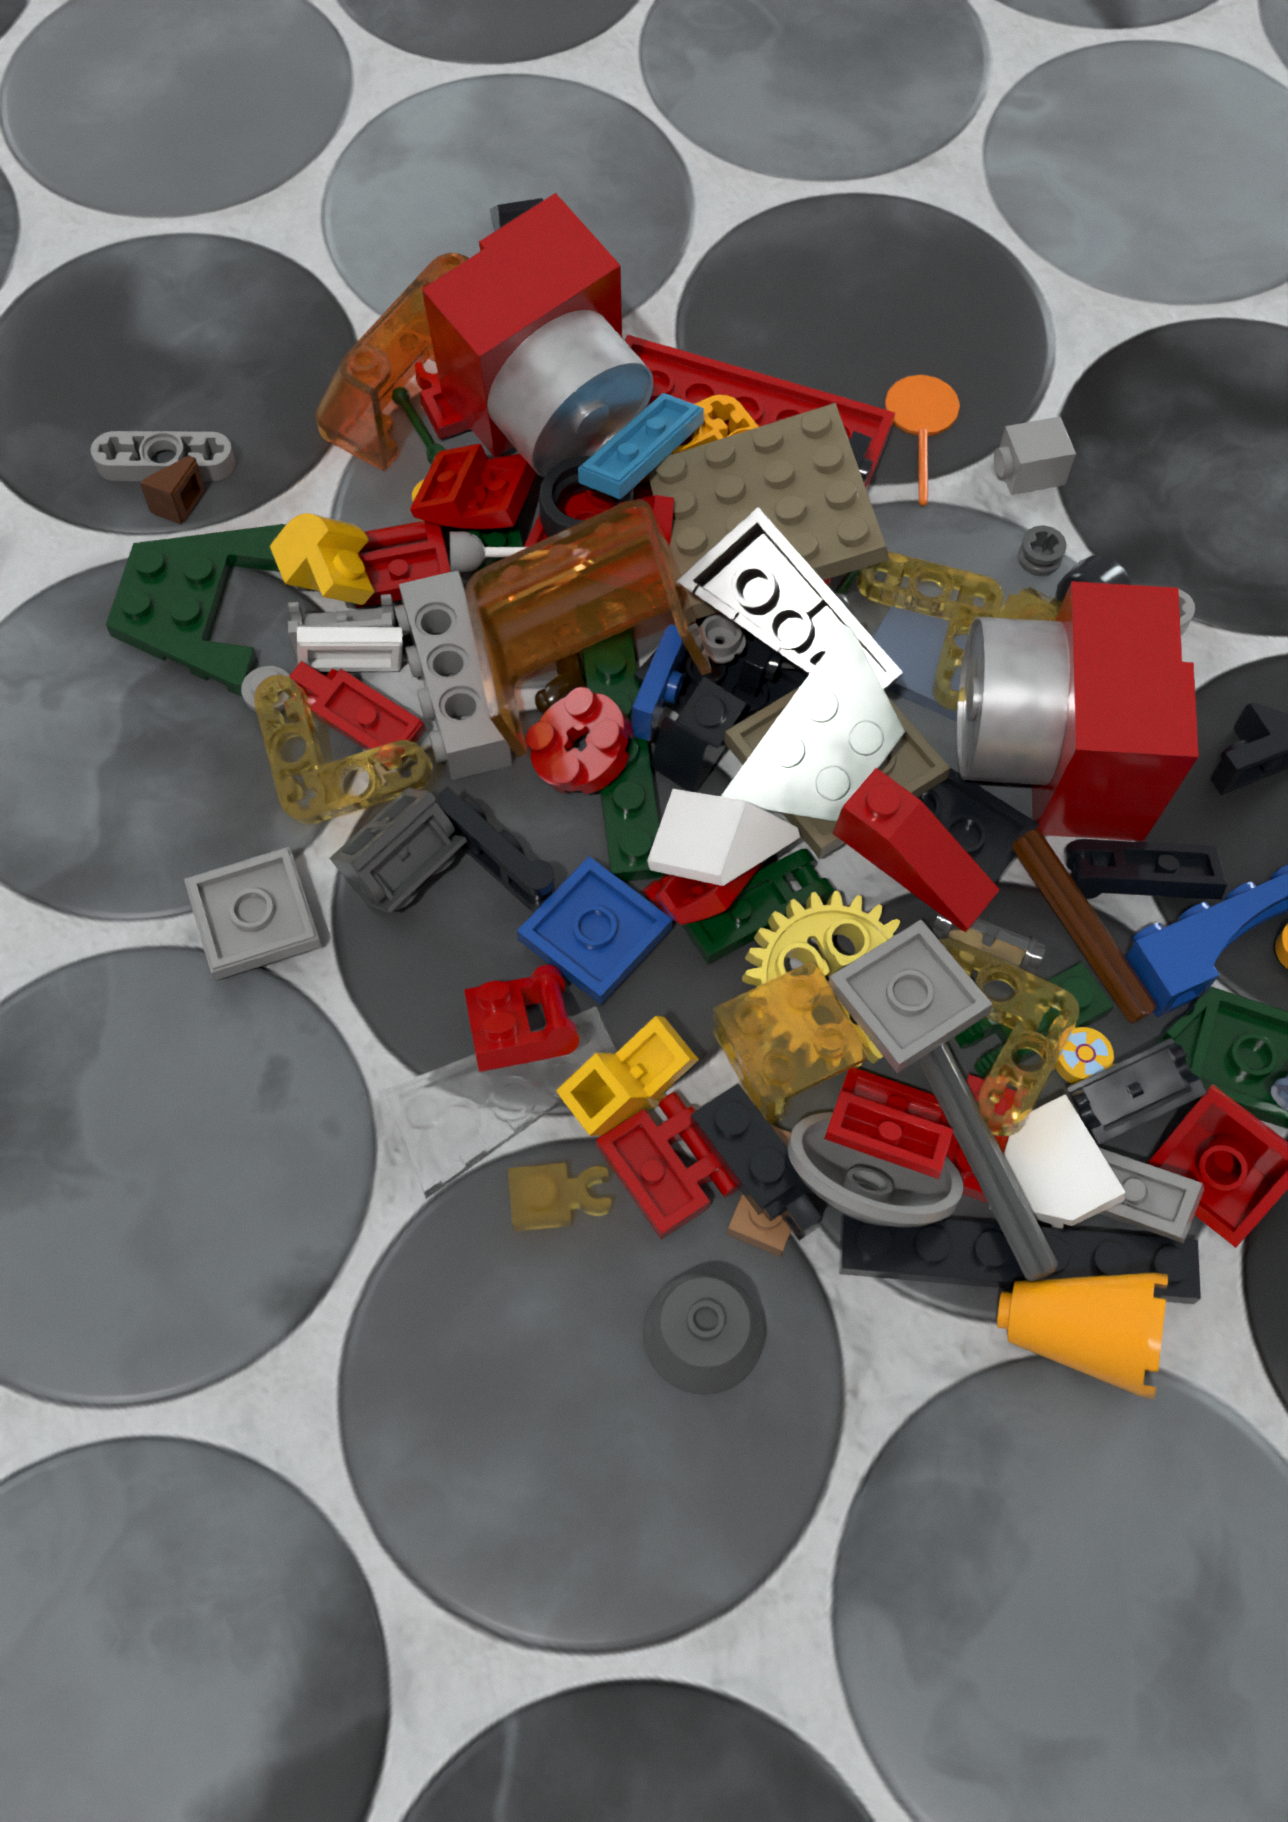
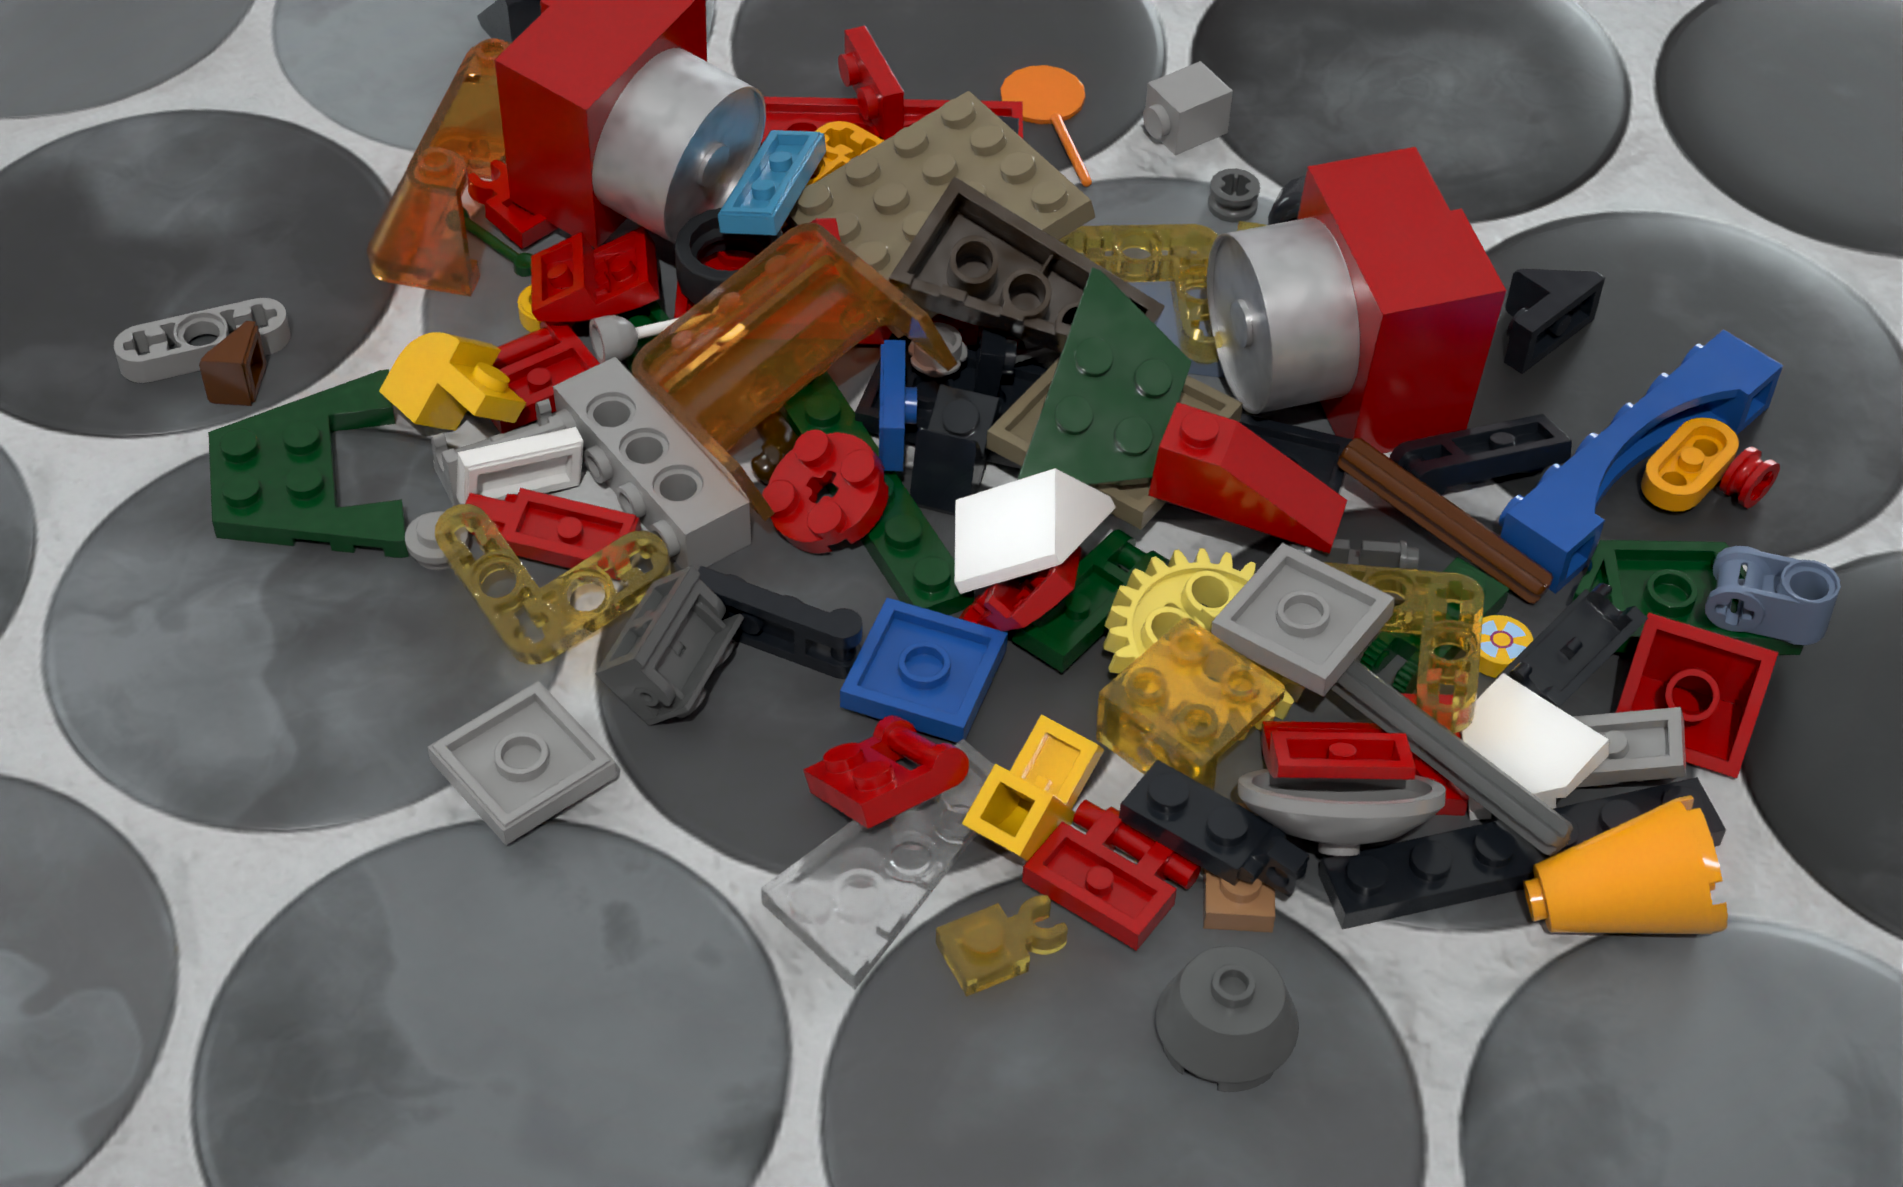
camera: 20 degrees left, 15 degrees down
none -> red plate [838,26,904,140]

